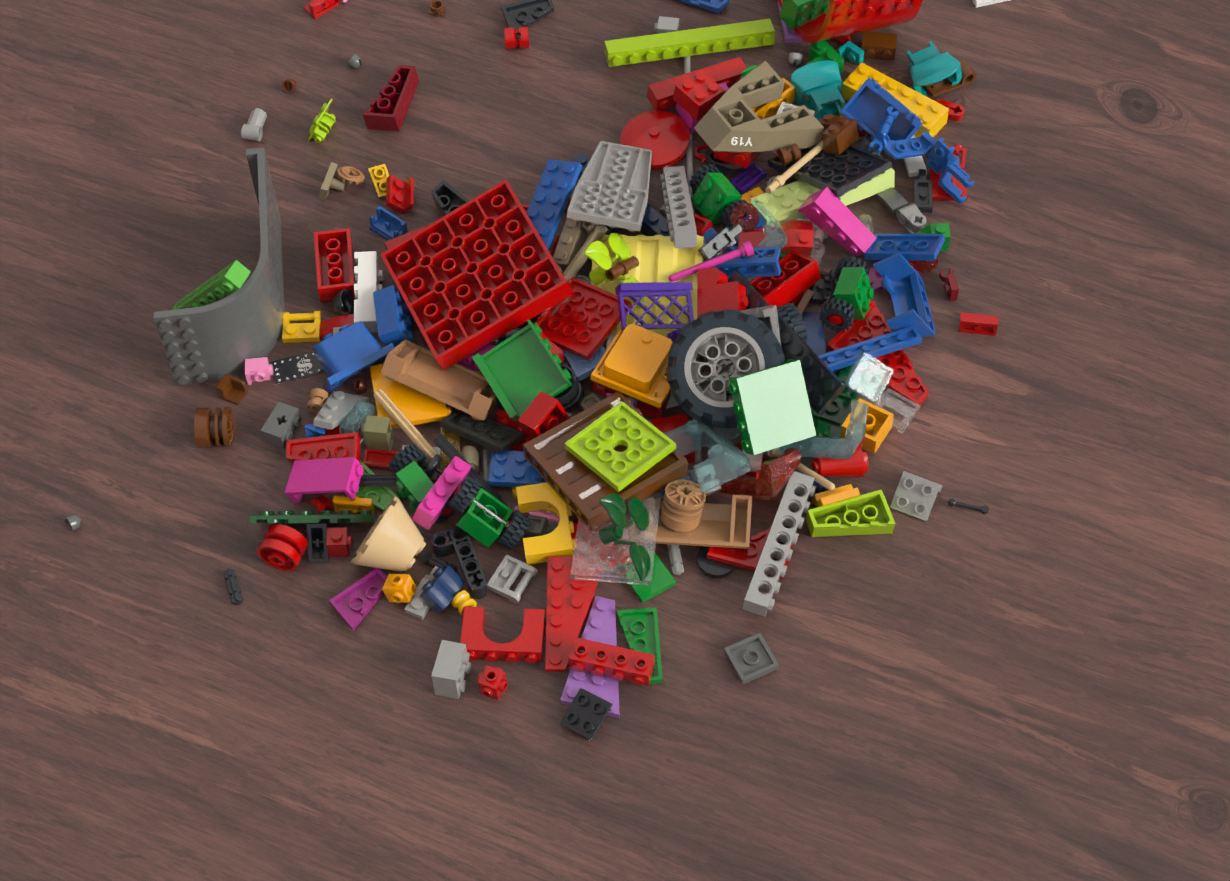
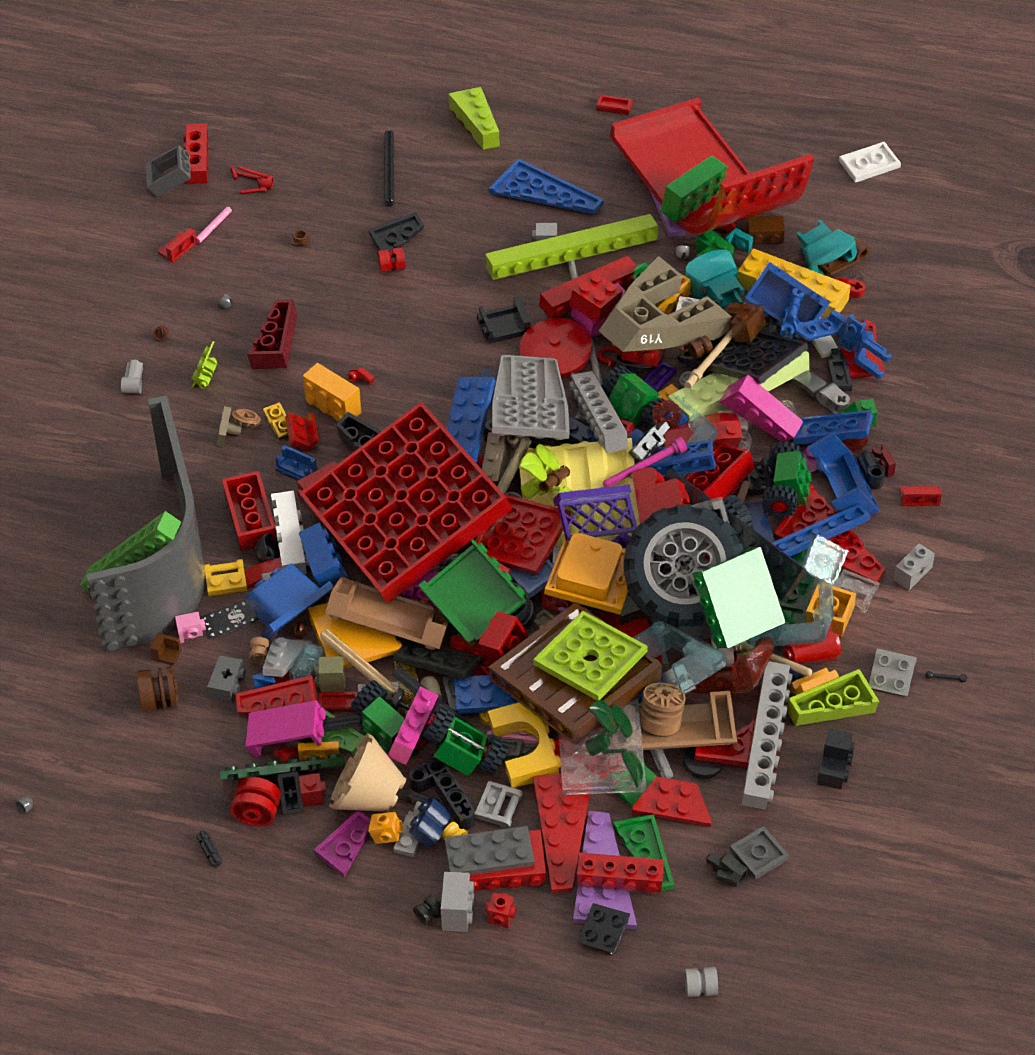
camera: 10 degrees left, 5 degrees down
none -> light orange brick [303,363,361,422]
none -> red arm [347,368,375,385]
none -> pearl dark grey wheel [413,895,441,925]
none -> dark grey plate [444,826,534,875]
none -> black panel [477,297,531,344]
none -> red wing [631,777,712,827]
none -> light grey wheel [684,967,718,997]
none -> pearl dark grey rock [706,852,749,887]
none -> black brick [817,728,855,789]
none -> black piece [857,451,885,489]
none -> light grey brick [893,543,935,590]

